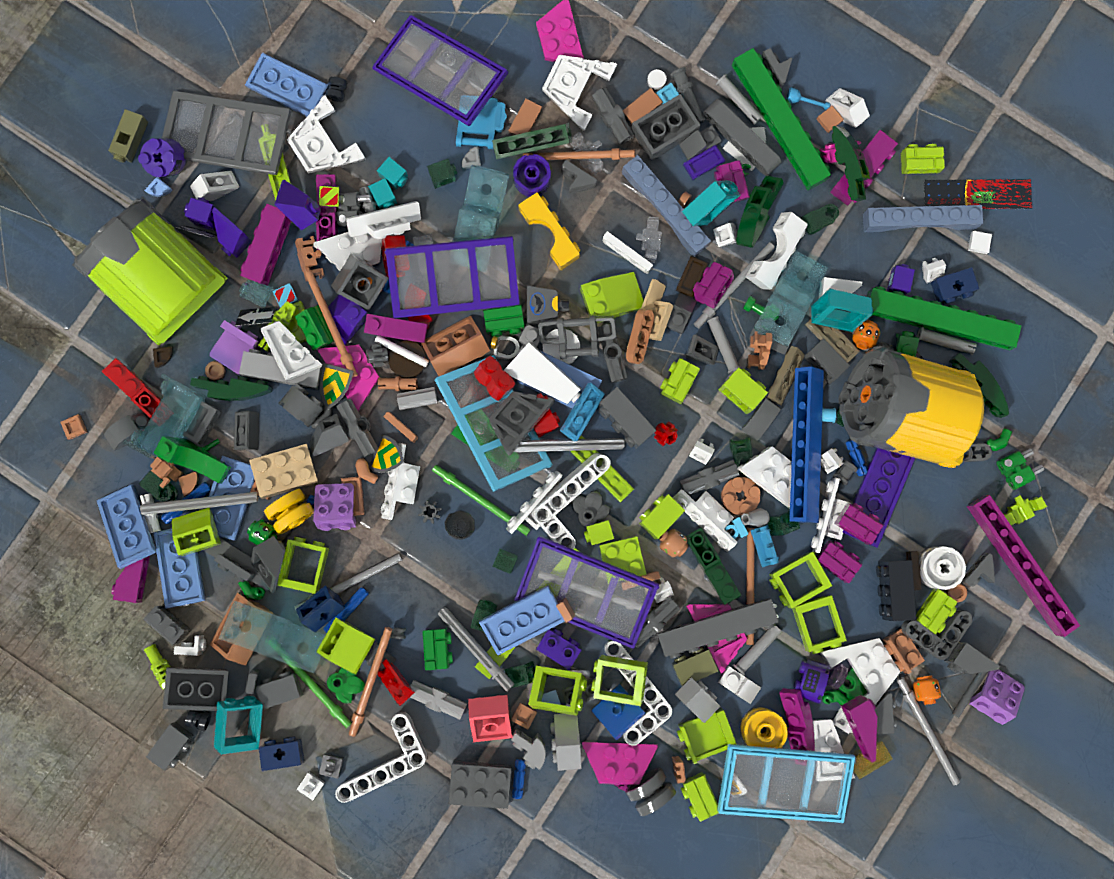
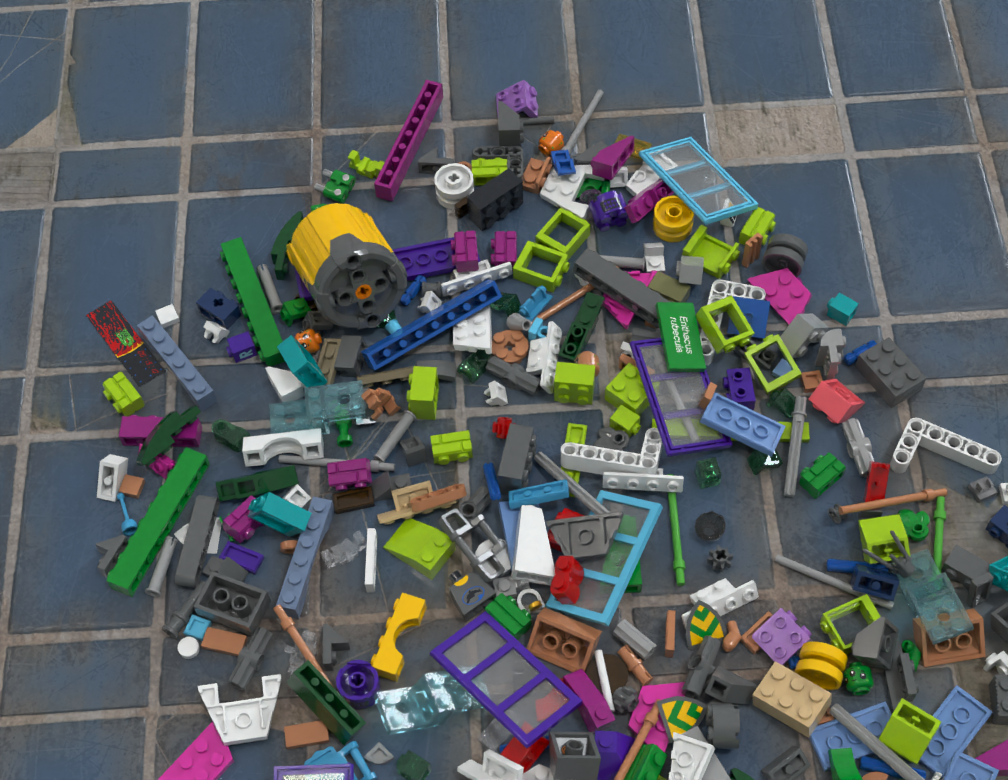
camera: 120 degrees left, 25 degrees down
none -> blue axle [483,462,501,501]
none -> blue slope [550,150,576,176]
none -> green tile [655,302,706,372]
none -> teal brick [827,293,859,326]
none -> dark grey plant [862,530,915,578]

